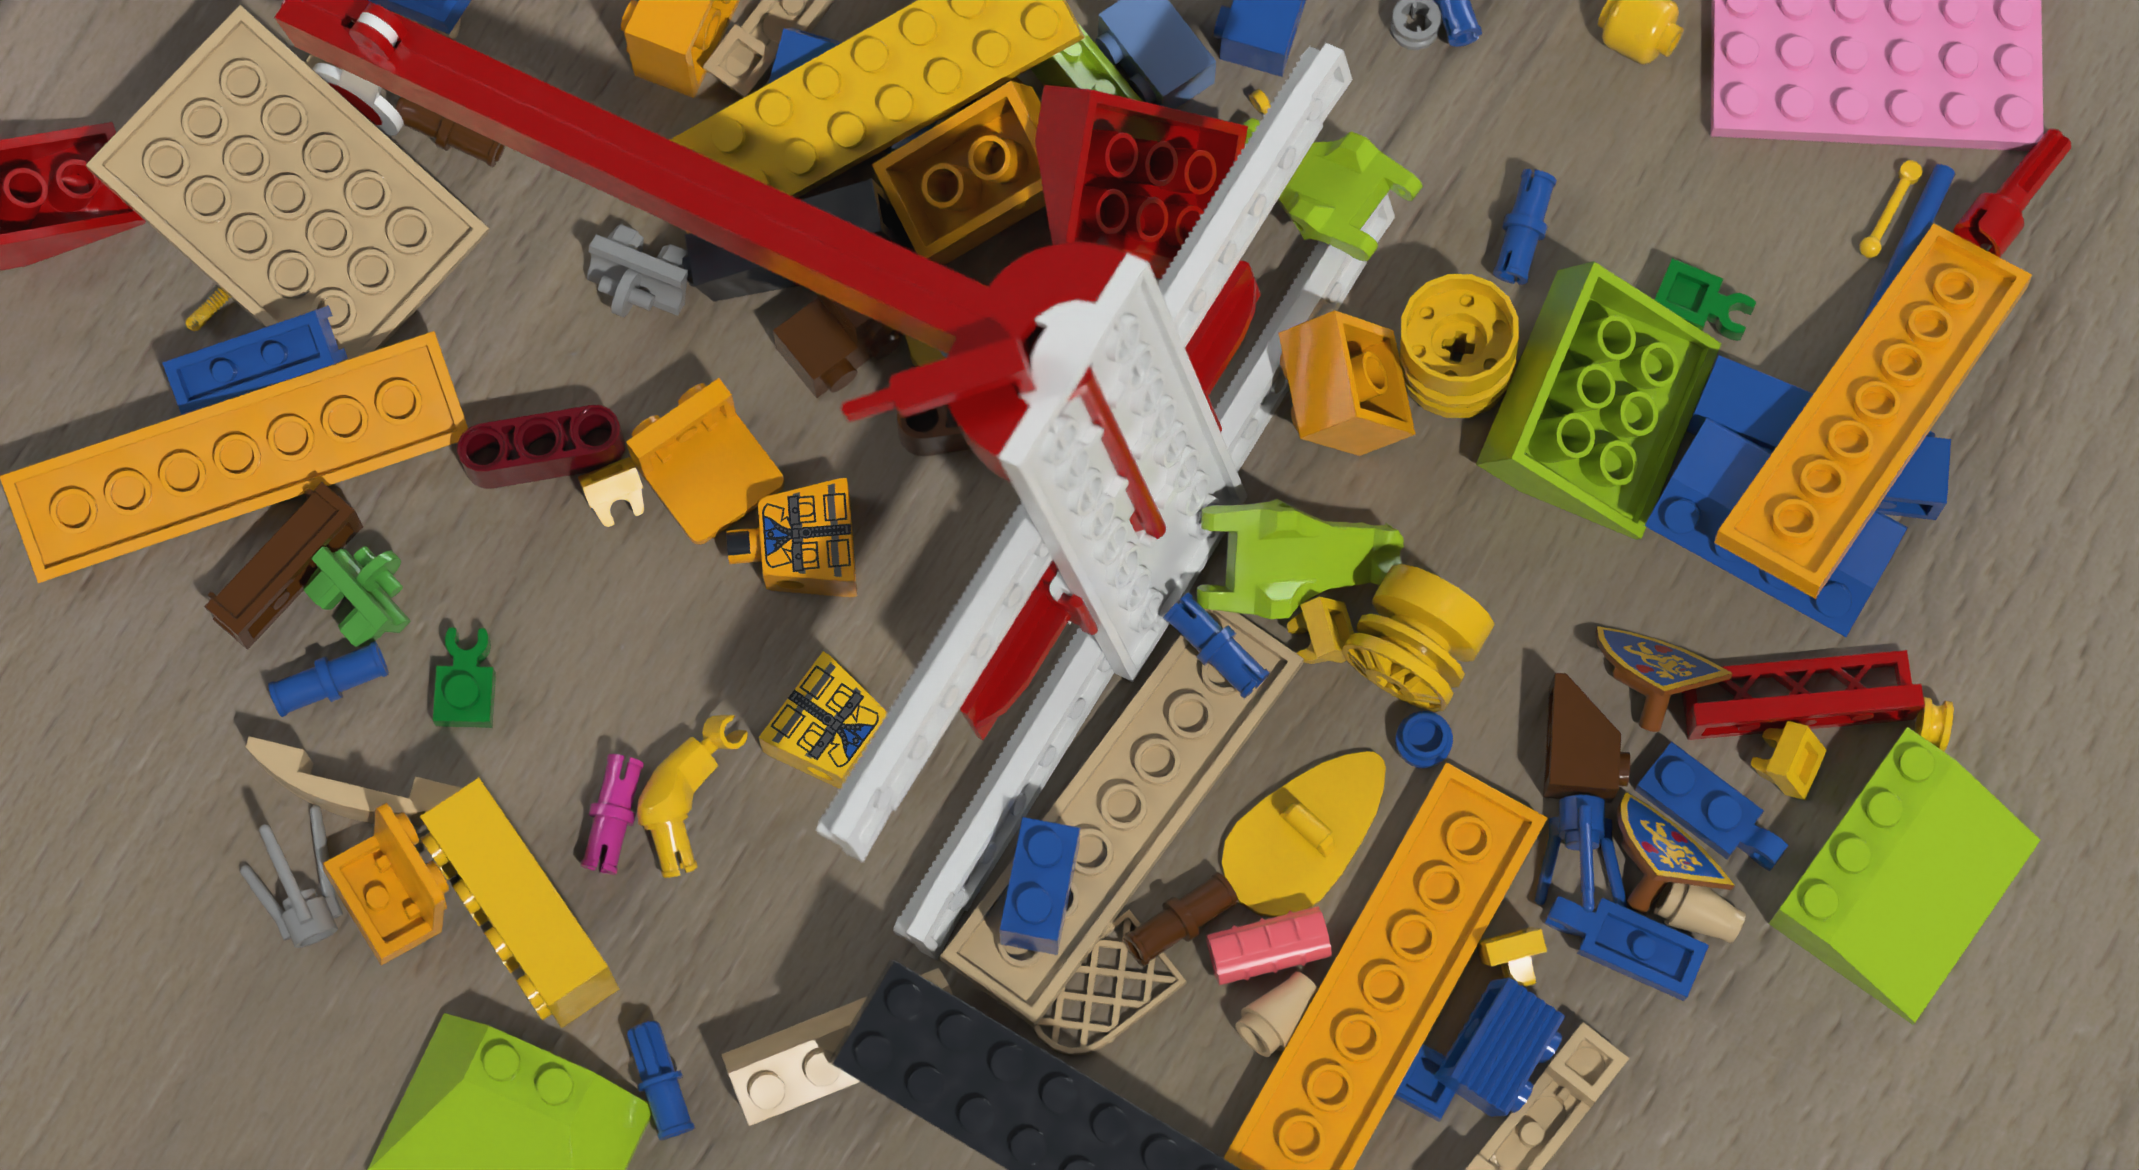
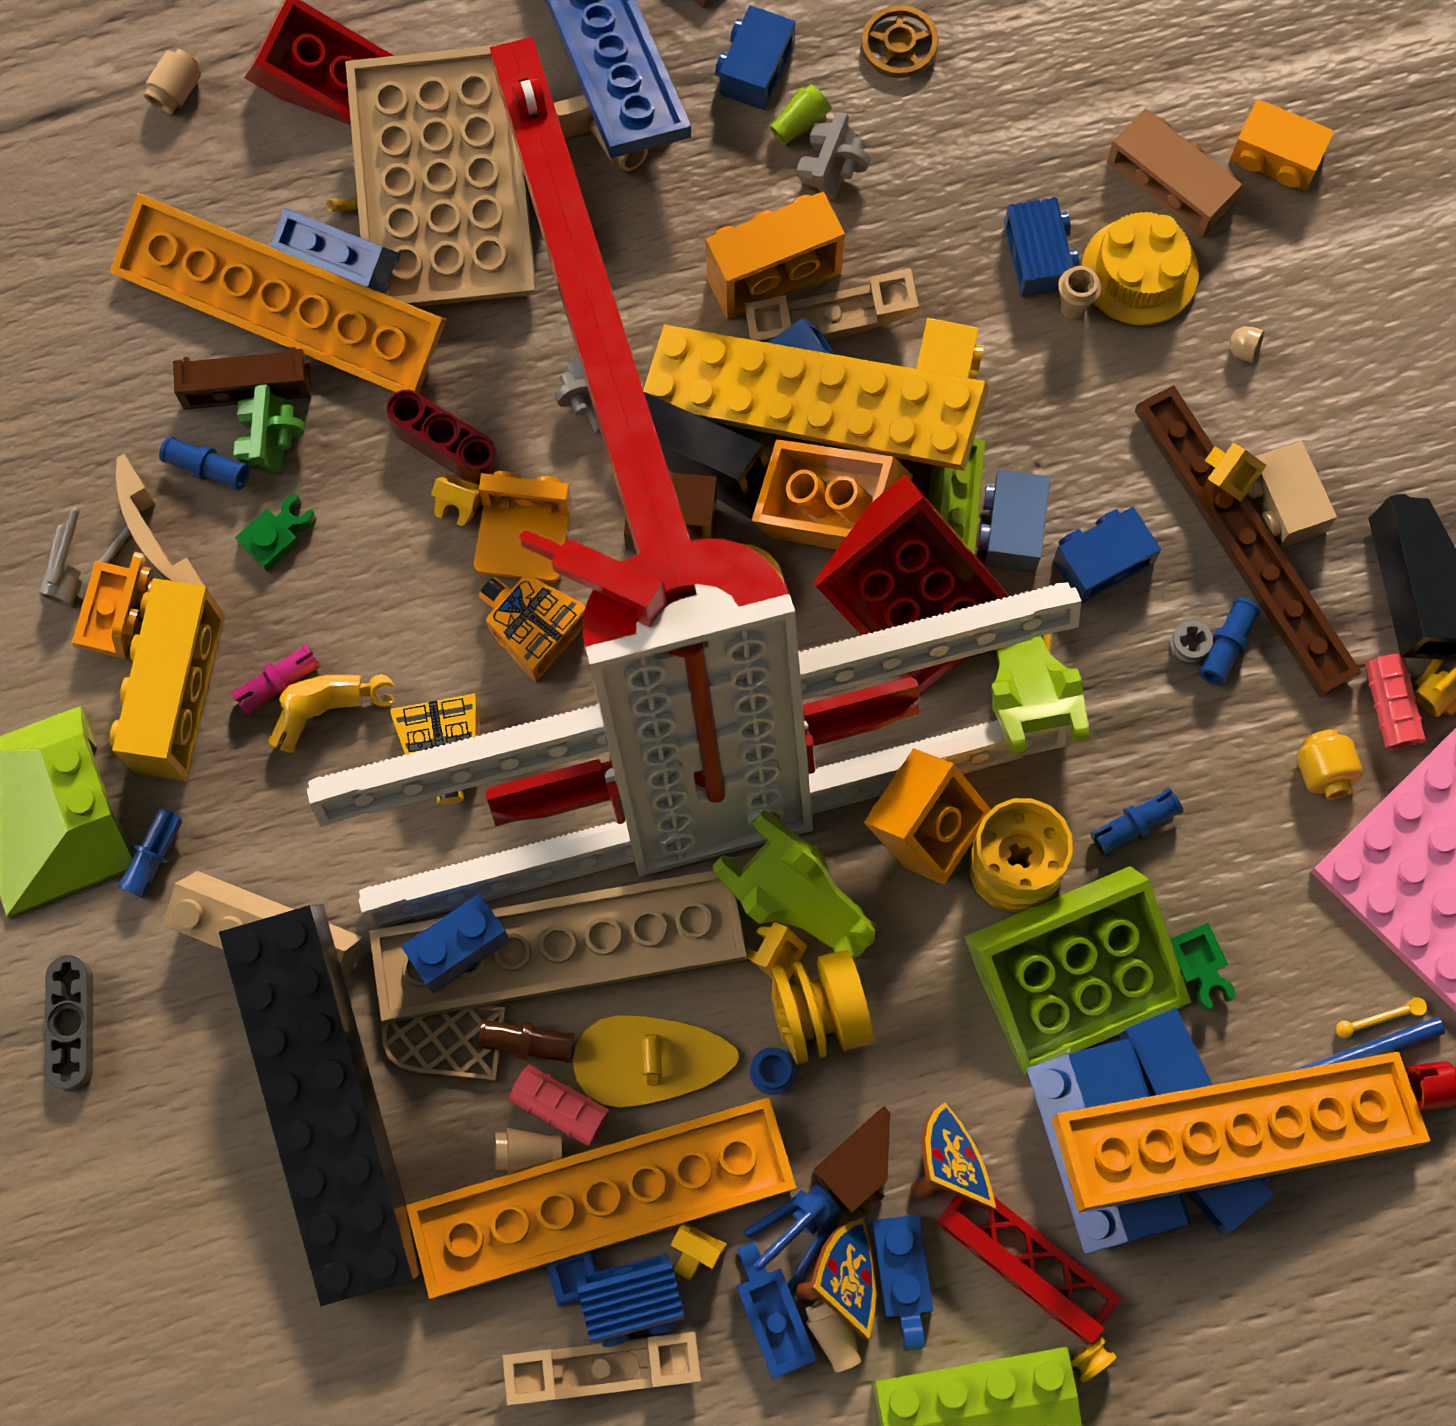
camera: 45 degrees right, 0 degrees up
blue pin [1163,592,1270,699] -> none
yellow tile [1751,721,1827,800] -> none

